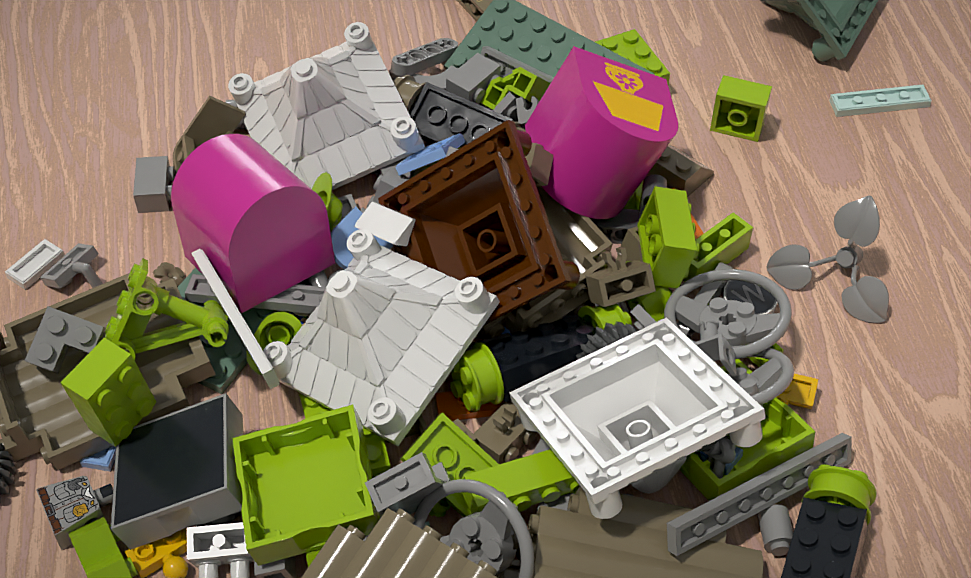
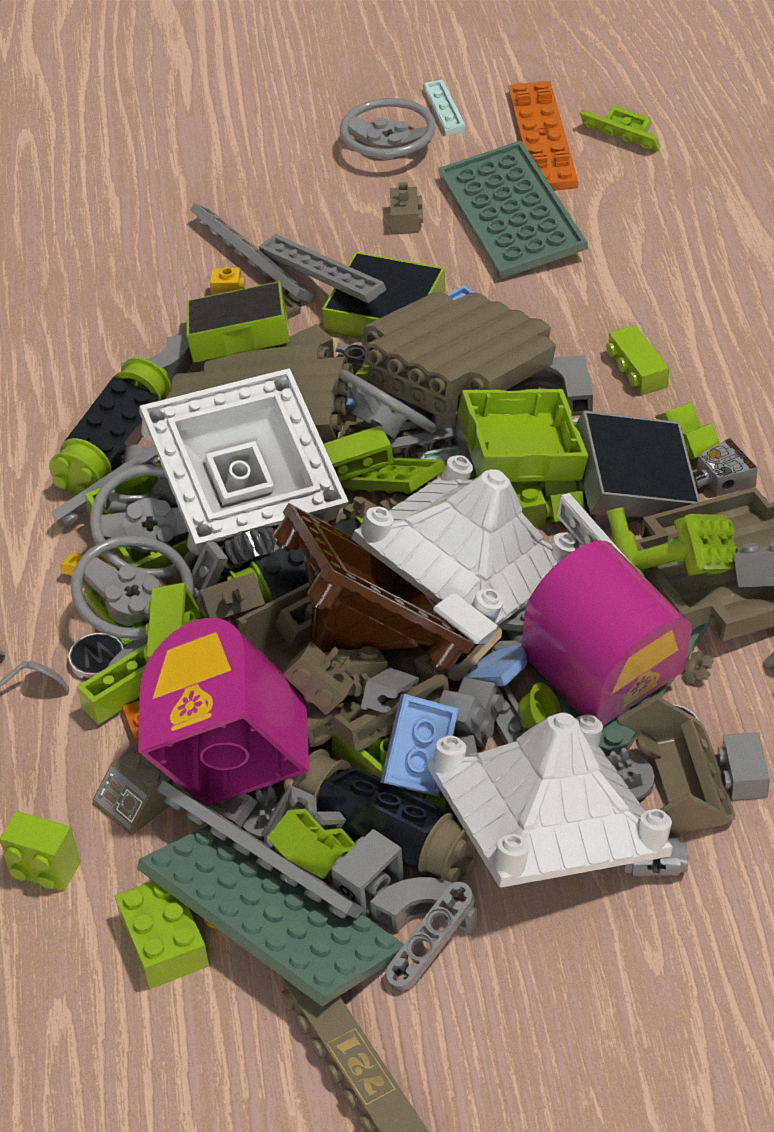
camera: 175 degrees left, 5 degrees down
lime brick [60,338,157,447] -> none
light grey panel [365,452,451,514] -> none
light grey bracket [694,320,737,376] -> none
none -> light grey plant [104,493,160,532]

